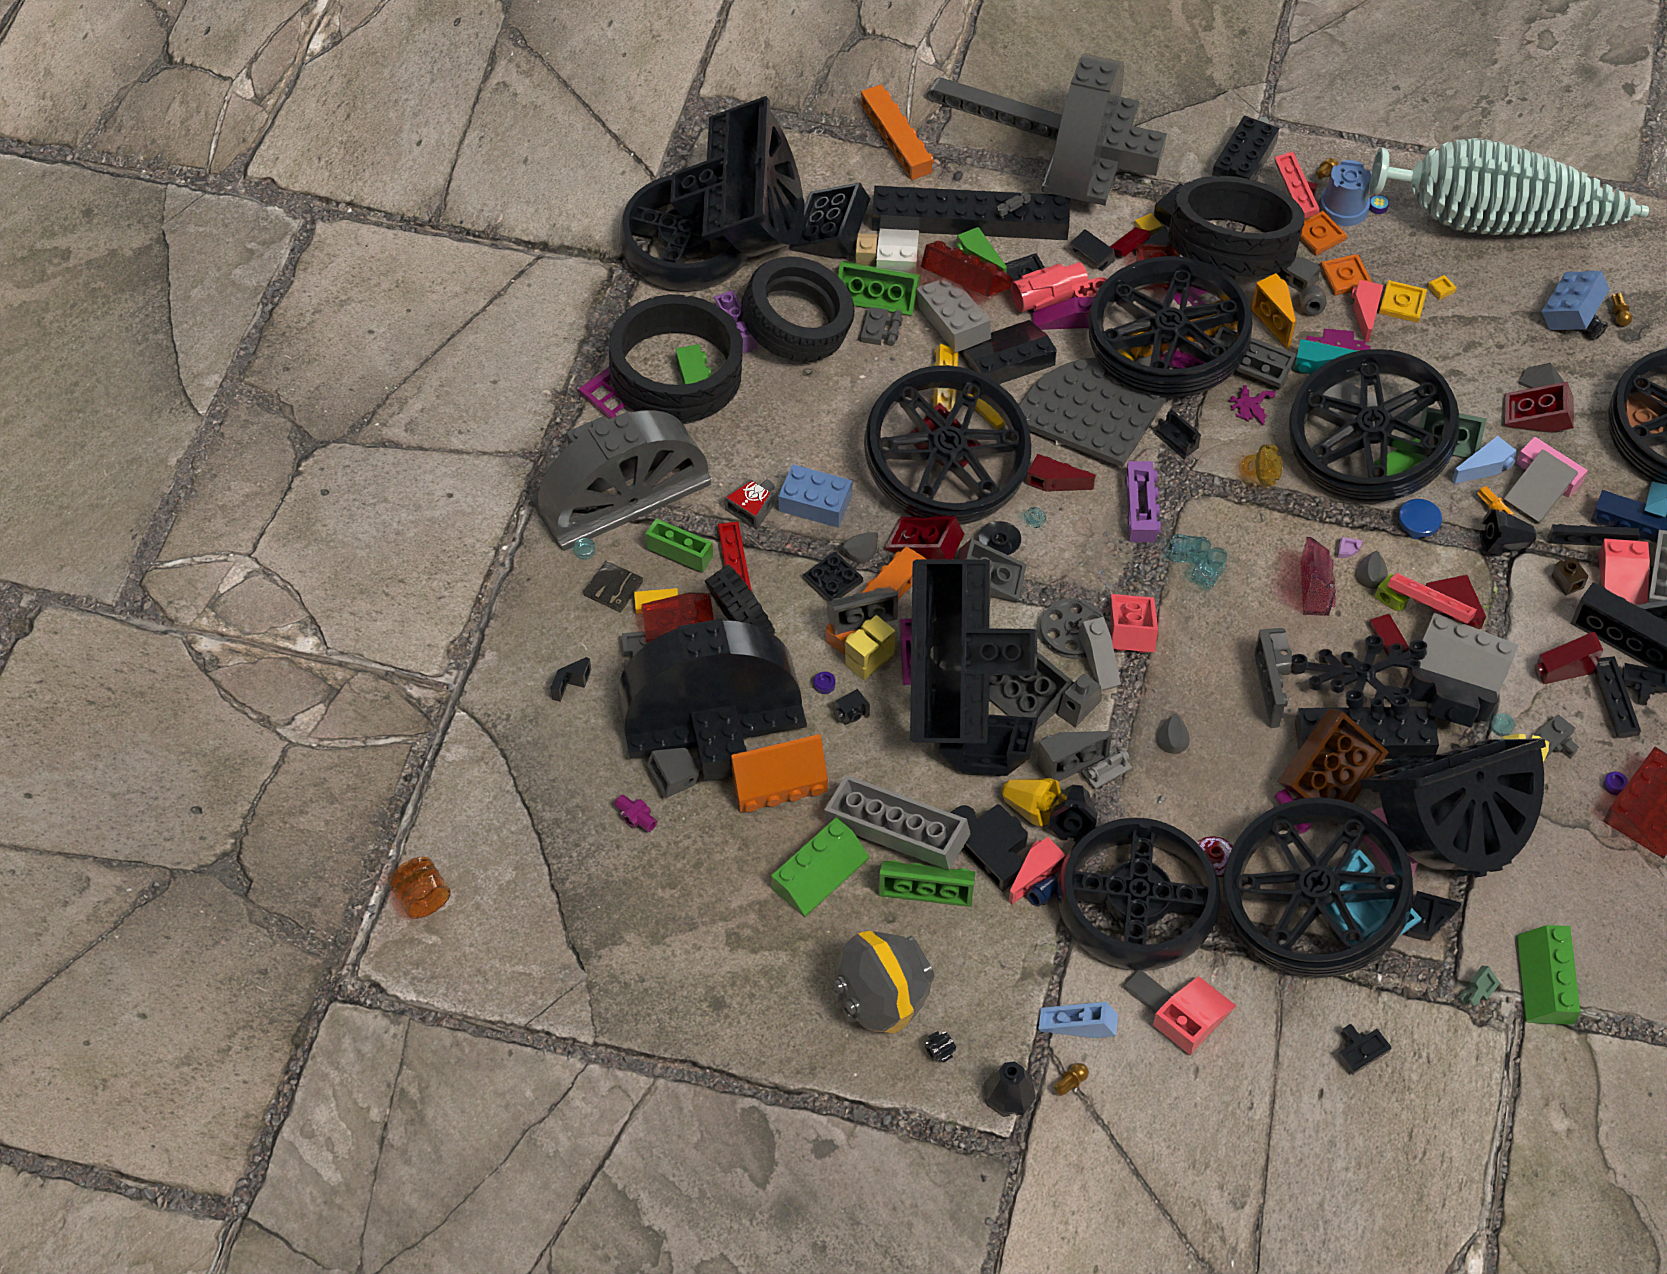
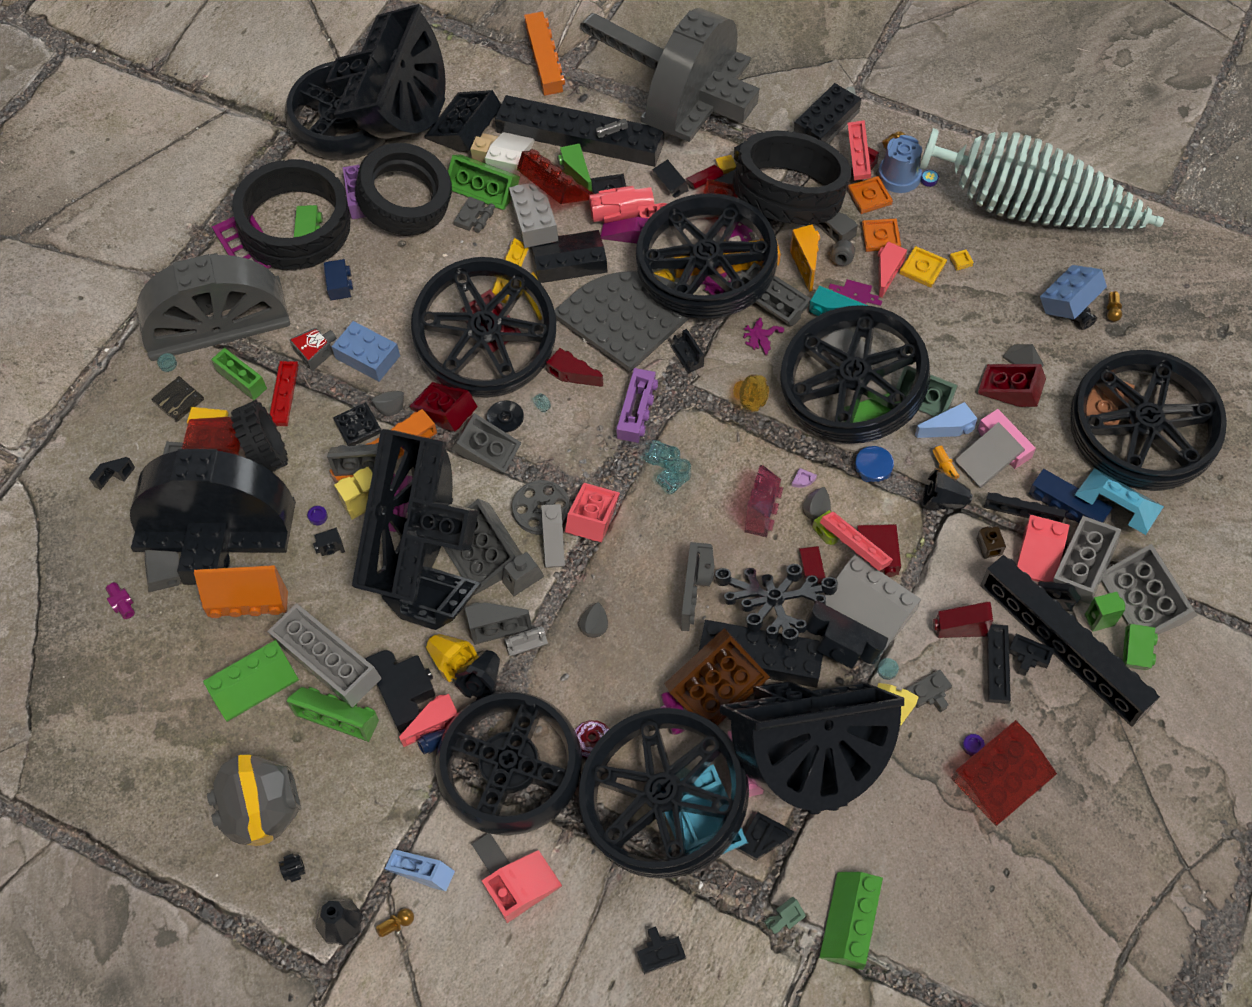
camera: 15 degrees right, 5 degrees up
none -> dark blue brick [324,259,354,301]

